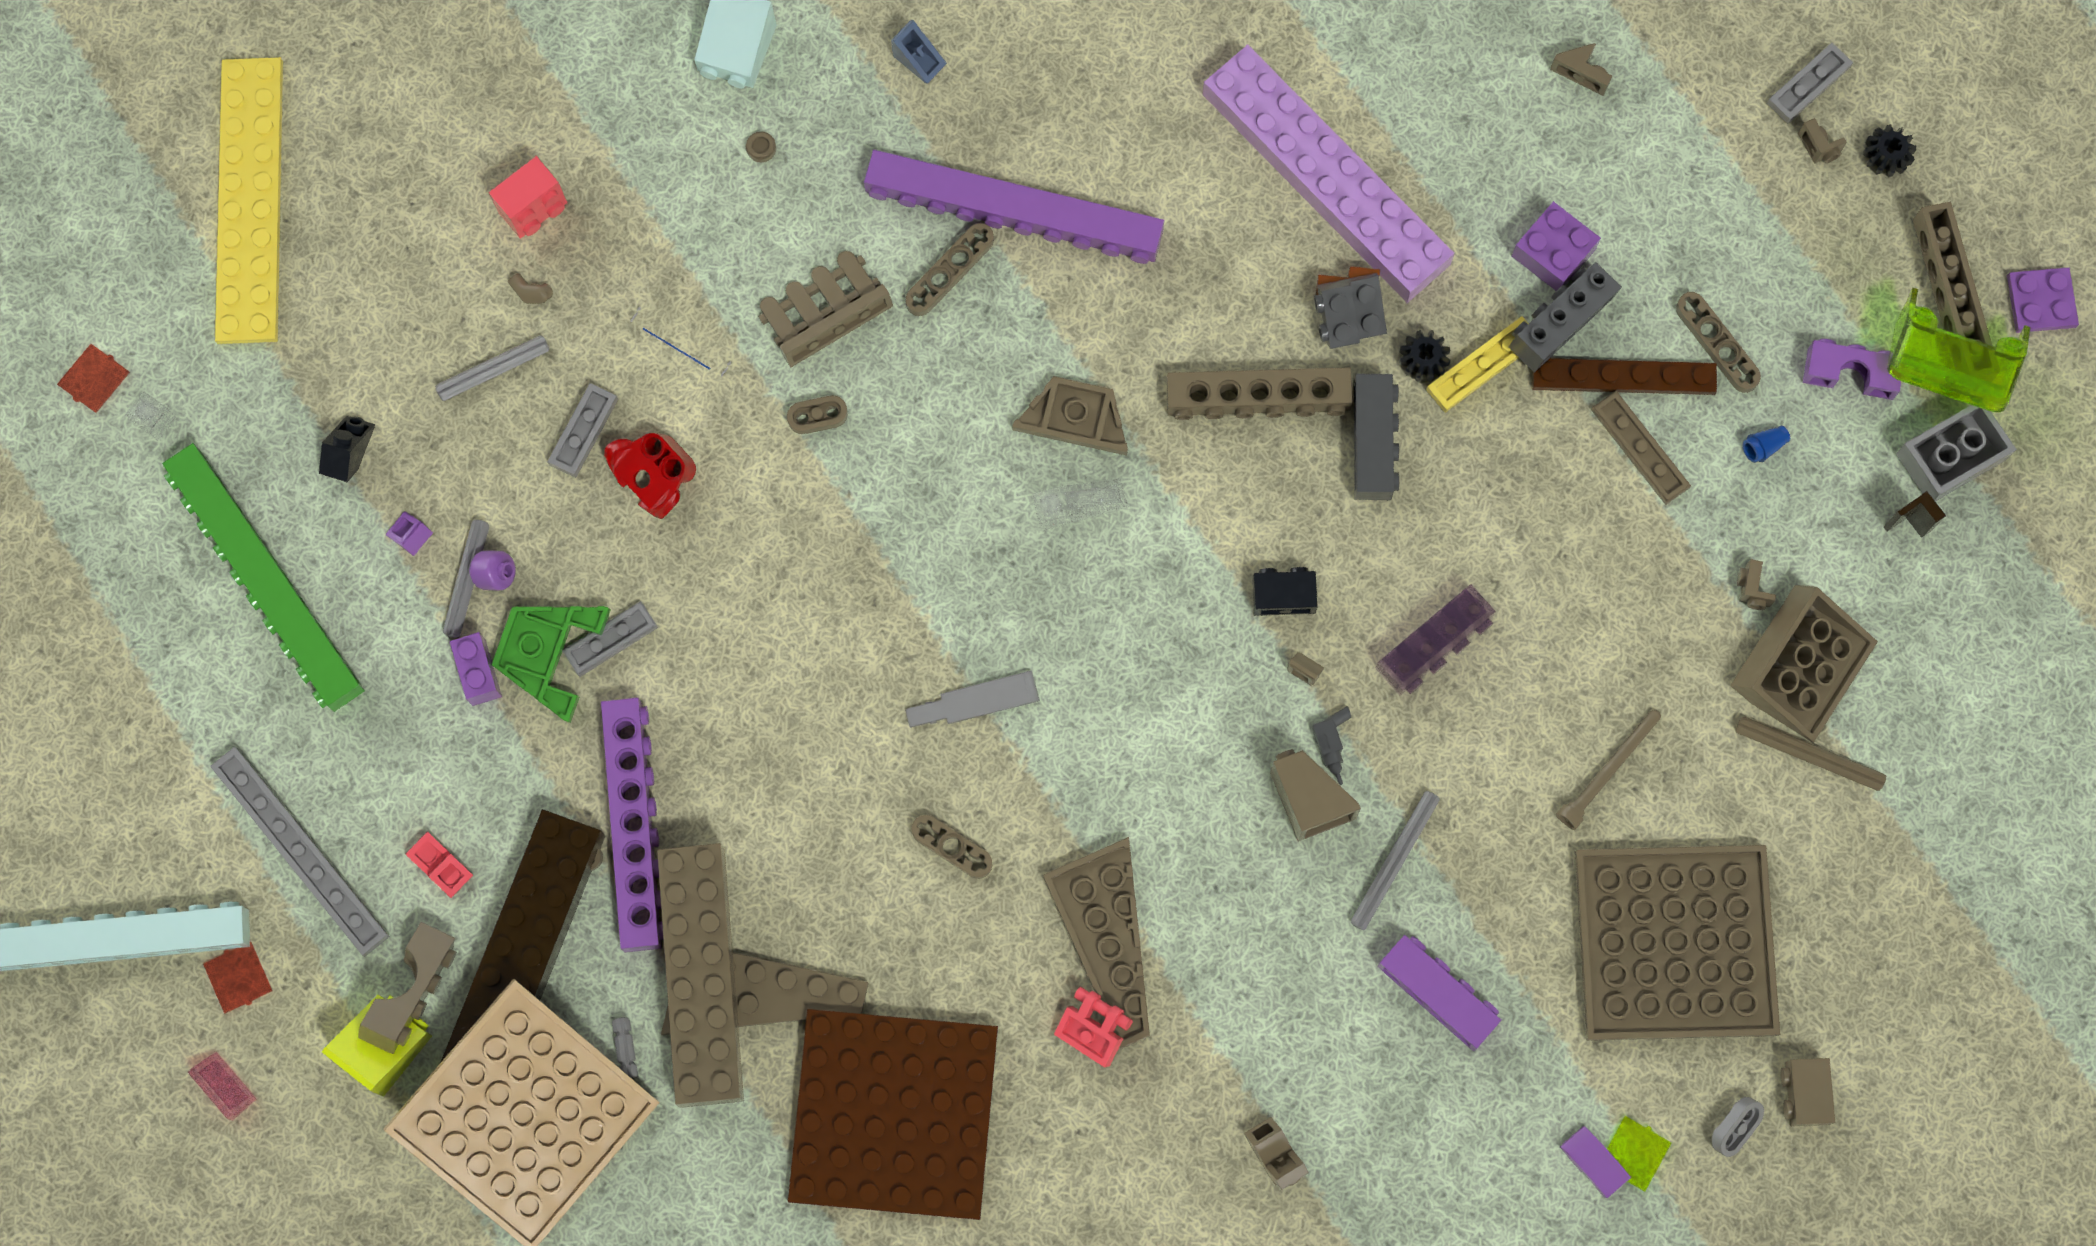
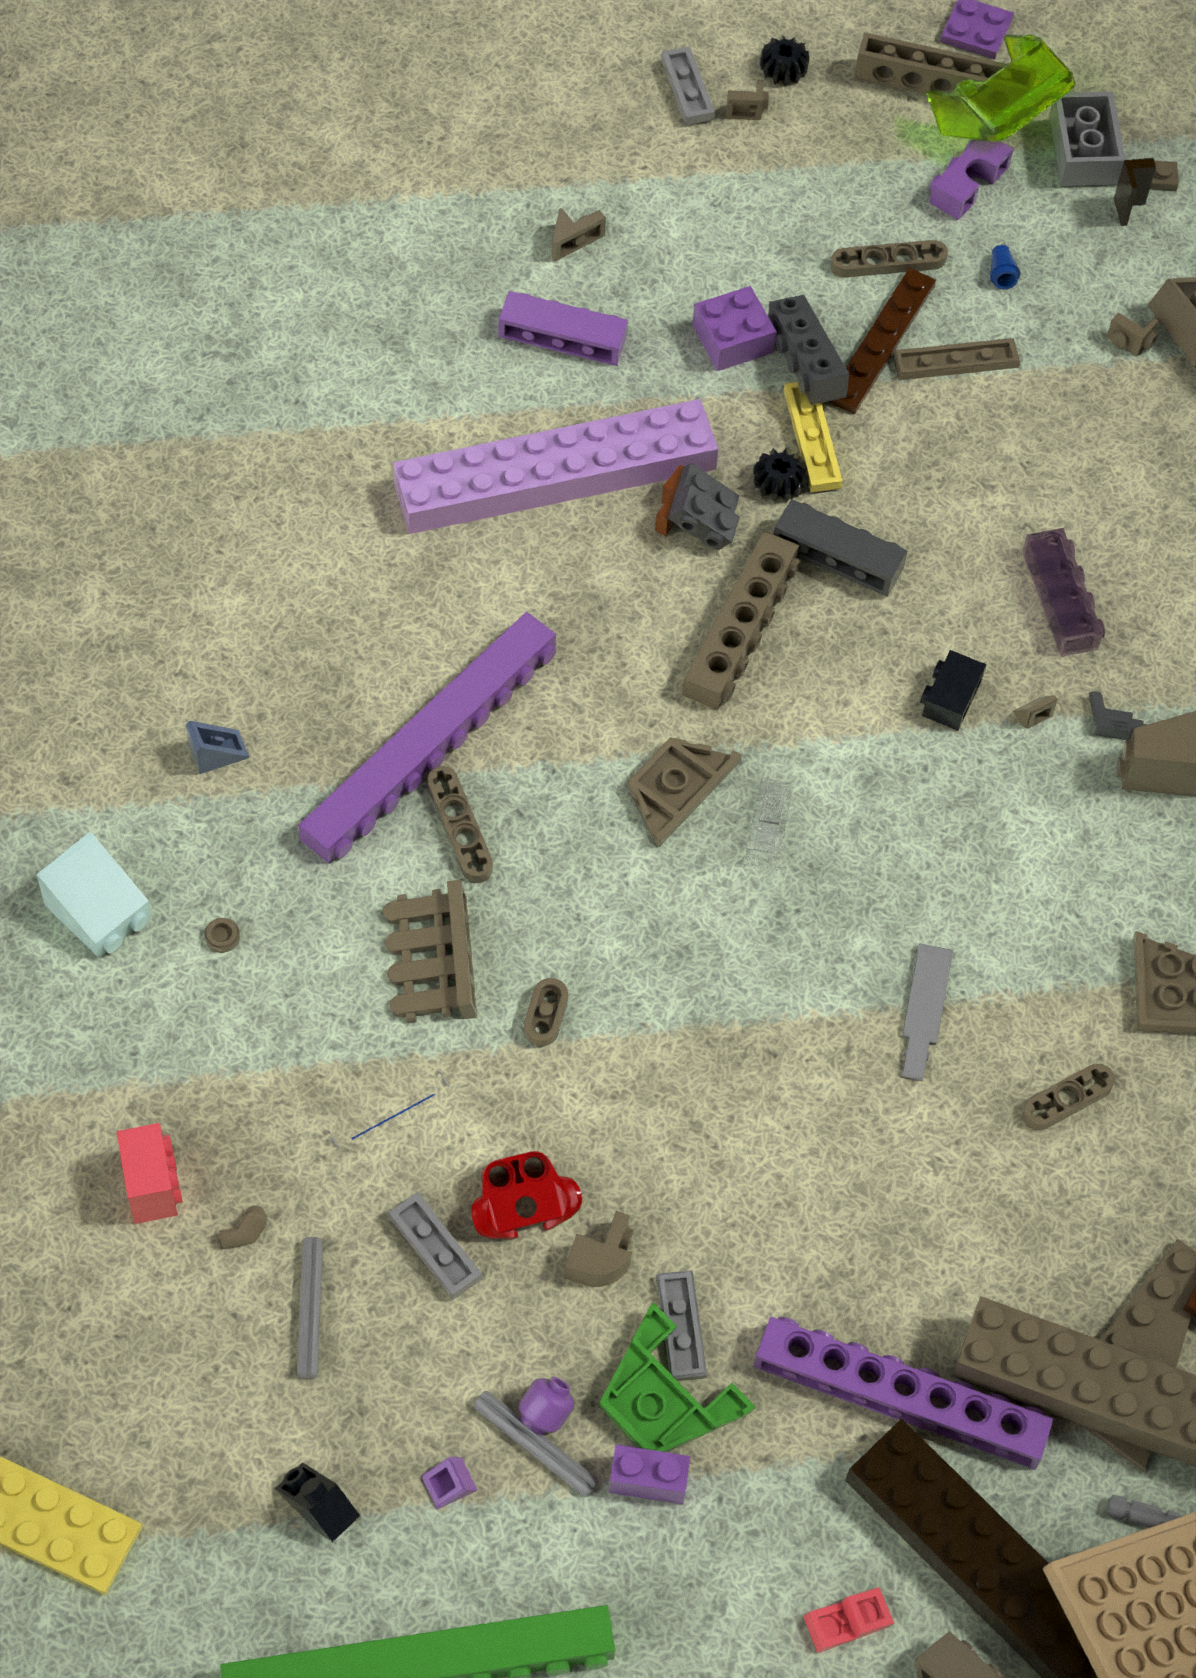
camera: 70 degrees left, 15 degrees down
none -> medium lavender brick [498,291,628,366]
none -> dark tan brick [564,1211,634,1287]
none -> dark tan plate [1150,160,1178,191]

